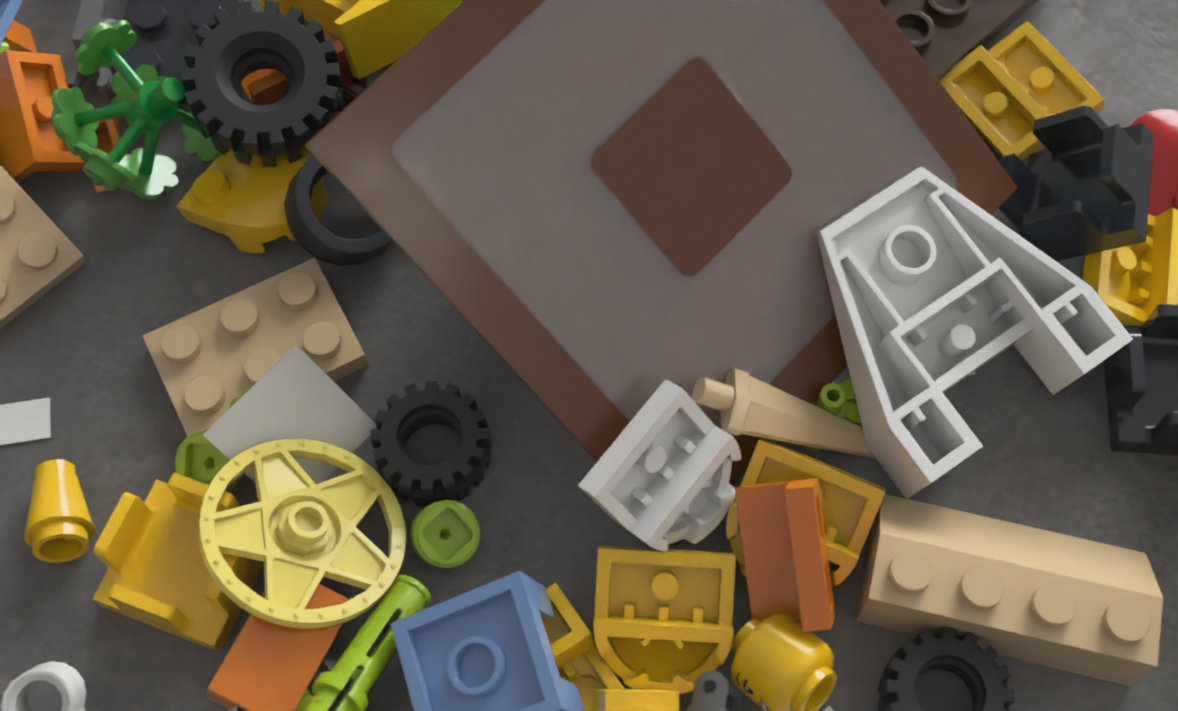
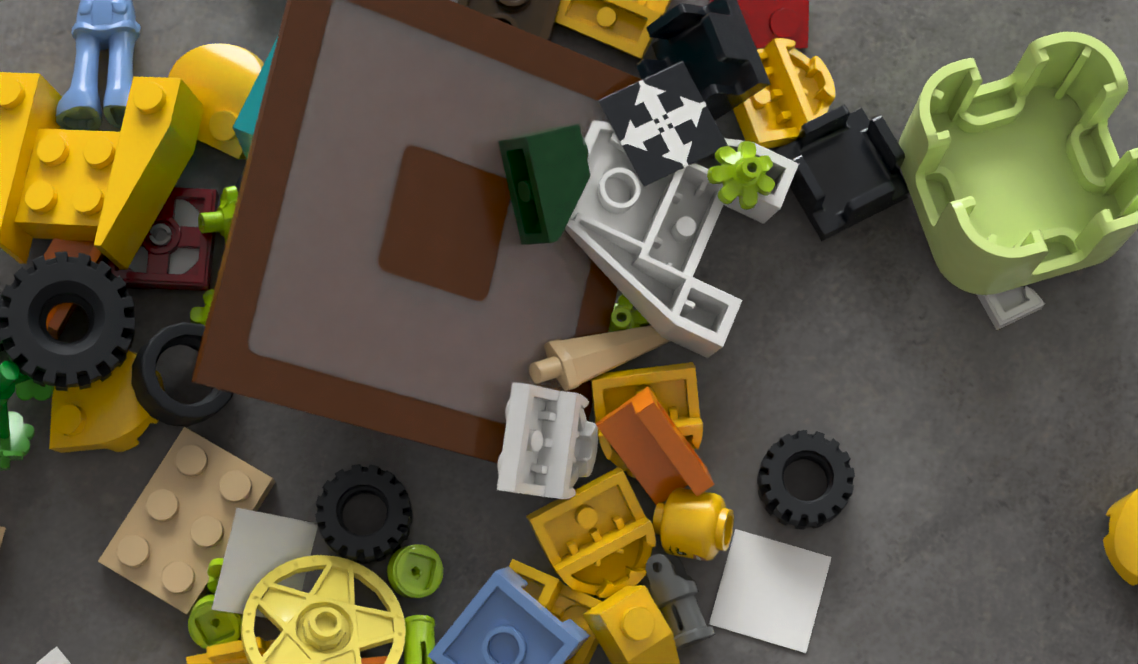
camera: 35 degrees left, 10 degrees up
tan slope [856,494,1163,686] -> none
none -> dark green slope [498,124,591,245]
none -> black sticker [598,61,728,187]
none -> lime plant [707,141,775,210]

